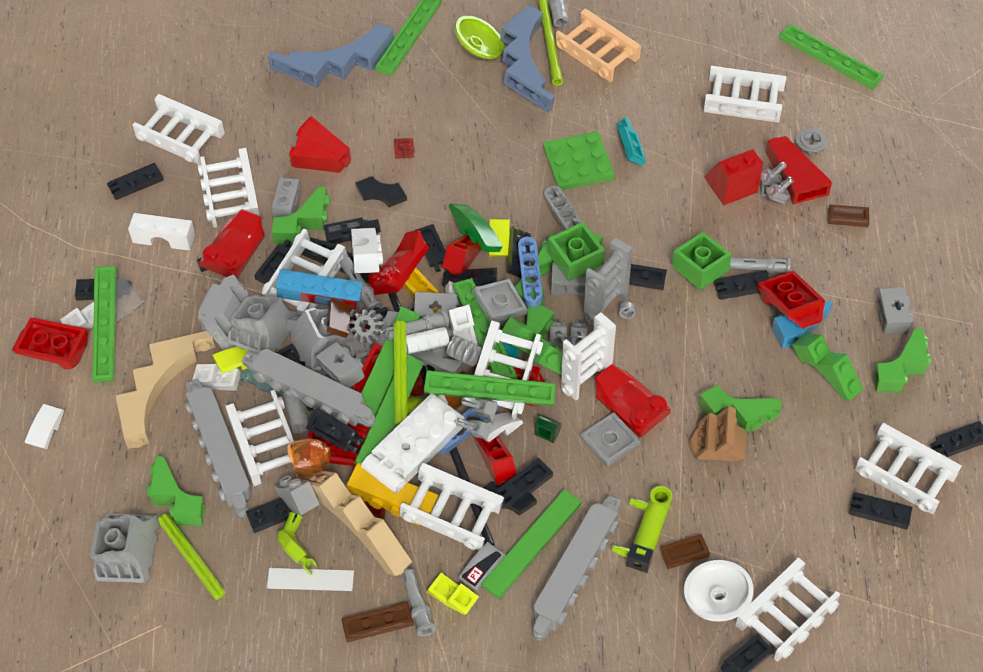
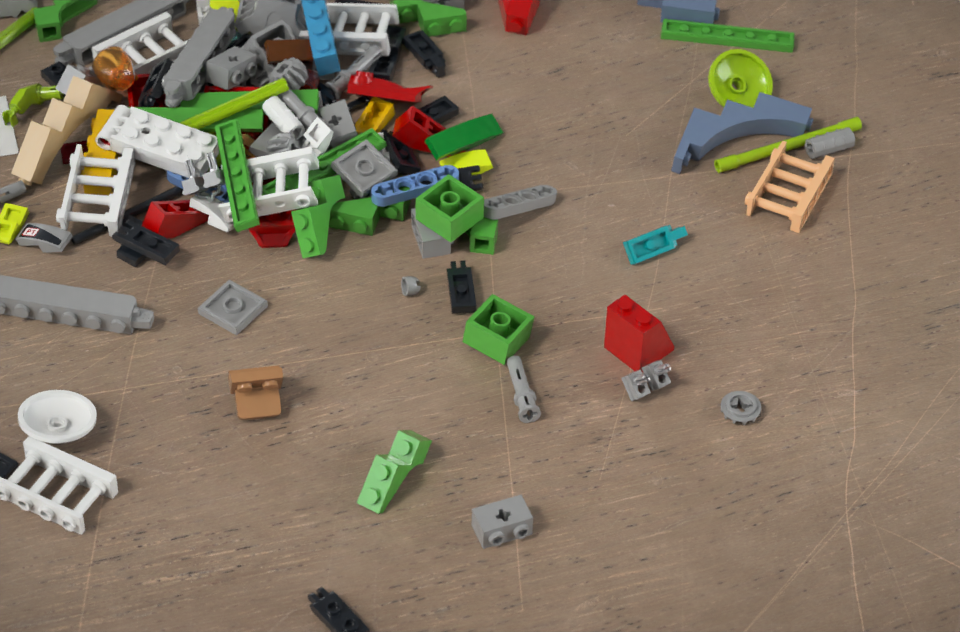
camera: 70 degrees right, 10 degrees down
white arch [351,228,383,273] -> none
black tile [355,176,407,207] -> none
clear red brick [394,138,414,159] -> none
bright green tile [482,489,582,600] -> none
dark green brick [535,415,562,443] -> none
bright green plate [543,131,615,190] -> none
light grey piece [550,318,588,346] -> none
white fence [561,312,616,401] -> none
light grey fence [583,238,633,325] -> none
red slope [595,364,671,438] -> none
lime piece [612,486,672,573] -> none
reddish brown tile [660,534,710,569] -> none
bright green arch [698,385,783,433] -> none
white fence [704,66,786,123] -> none
black hinge [713,270,770,300] -> none
red slope [757,270,825,329] -> none
red slope [765,136,832,205] -> none
dark azure slope [772,301,832,349] -> none
bright green tile [779,24,884,90] -> none
reddish brown tile [828,204,869,227] -> none
black hinge [849,492,913,530] -> none
white fence [855,423,962,514] -> none
bright green arch [874,328,931,392] -> none

